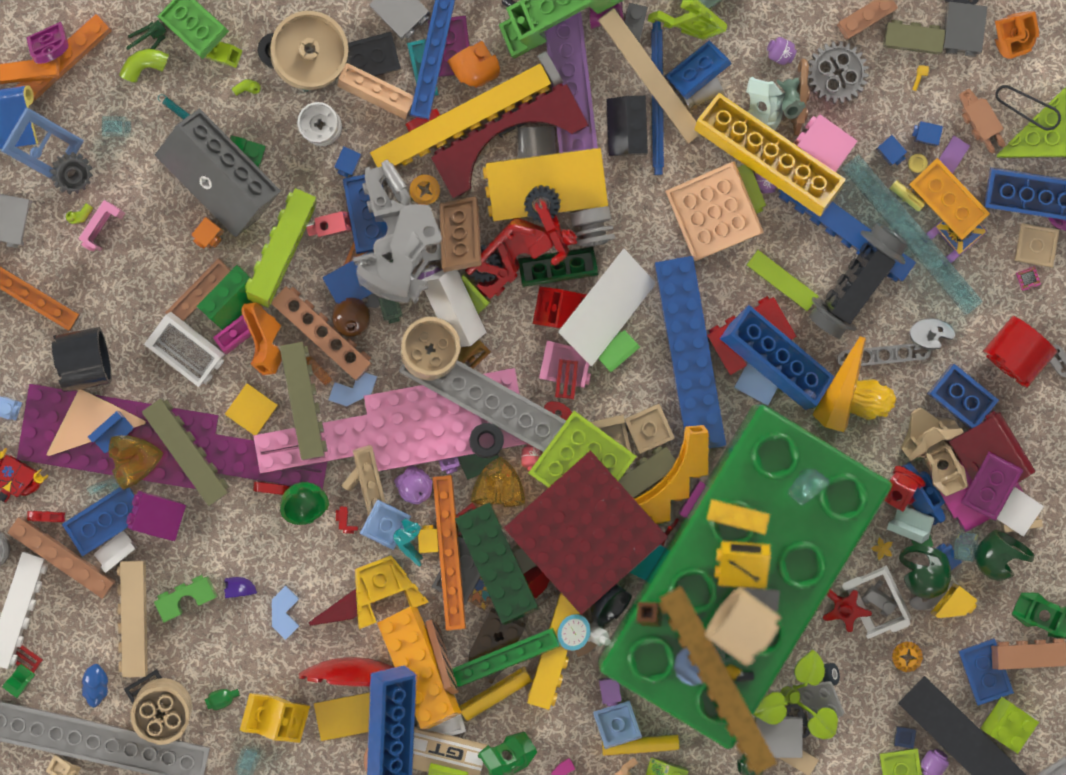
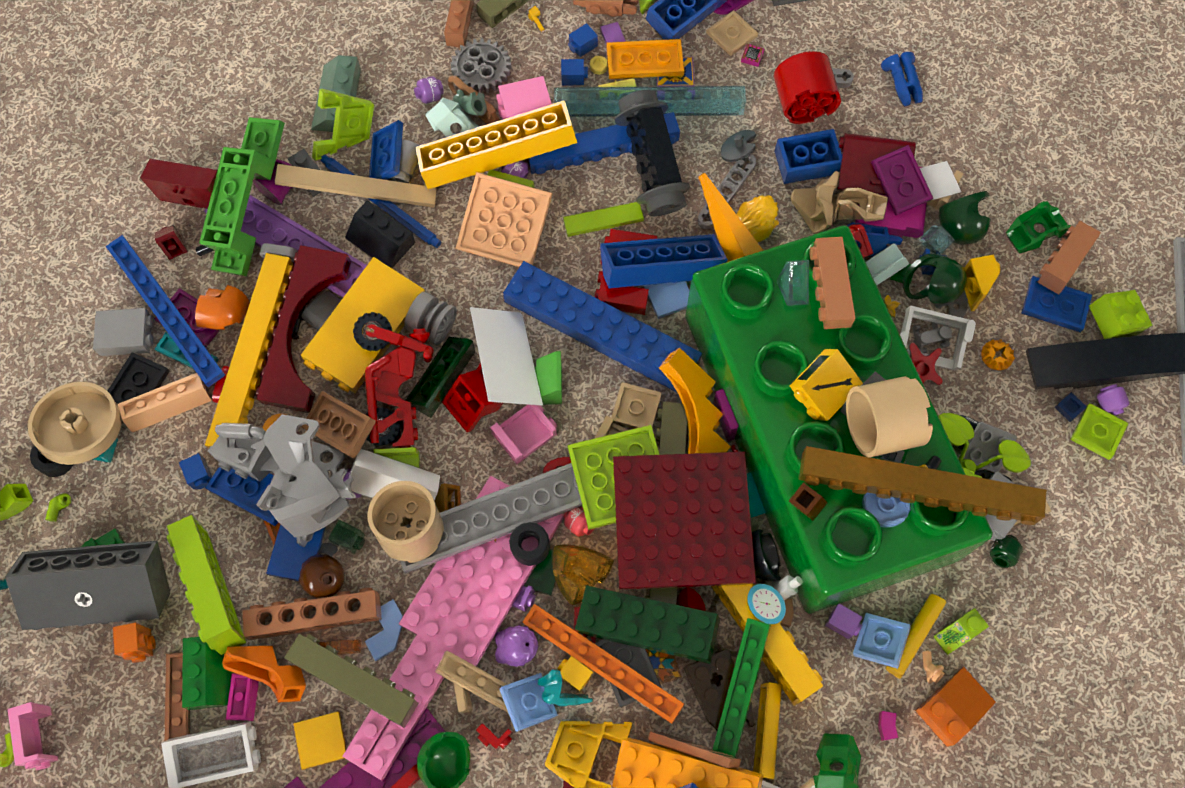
camera: 50 degrees left, 20 degrees down
white wheel [297,102,342,146] -> none
coral torso [306,211,352,238] -> none
red tile [555,359,578,399] -> none
yellow plate [707,500,770,534] -> none
none -> nougat brick [810,237,855,329]

